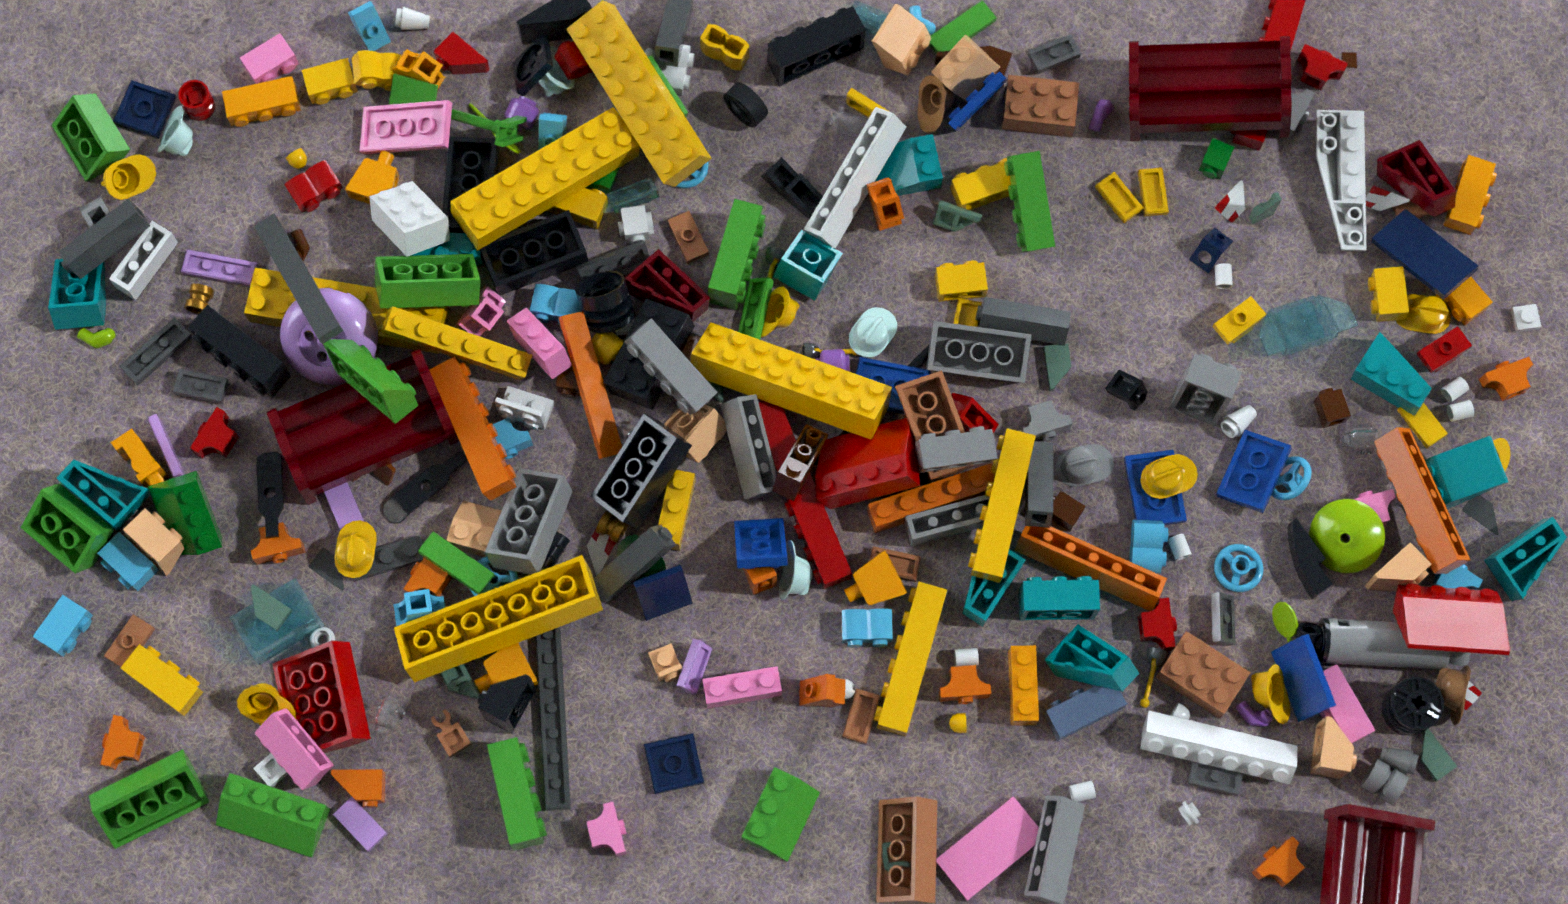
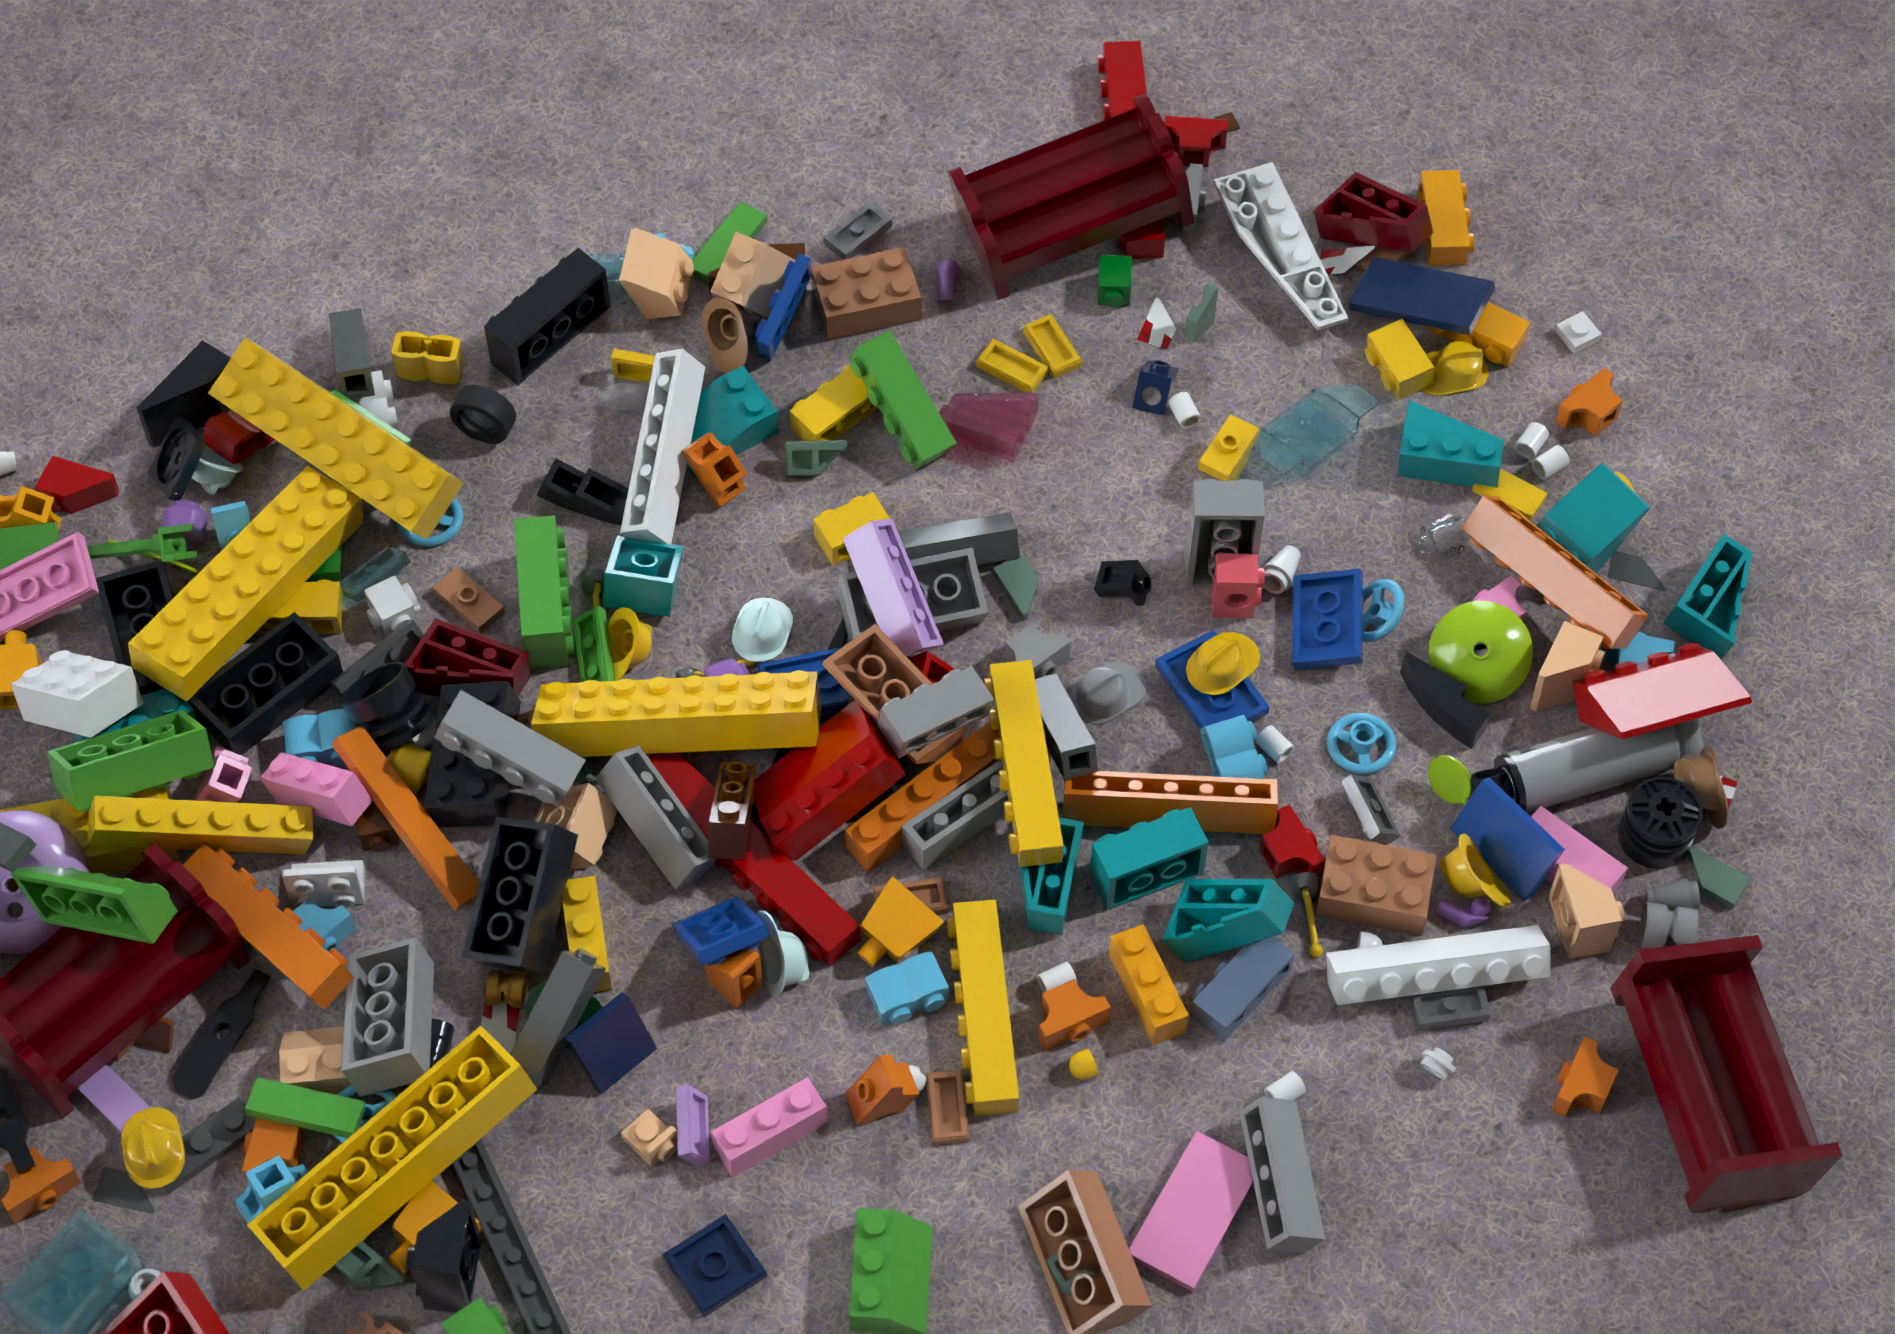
camera: 20 degrees left, 15 degrees down
sand green tile [251,584,292,632] -> none
reddish brown brick [1052,491,1086,532] -> none
reddish brown brick [1313,388,1351,428] -> none
red brick [1417,326,1472,373] -> none
none -> lavender panel [843,519,944,658]
none -> clear pink slope [939,392,1040,463]
none -> coral brick [1212,553,1264,618]

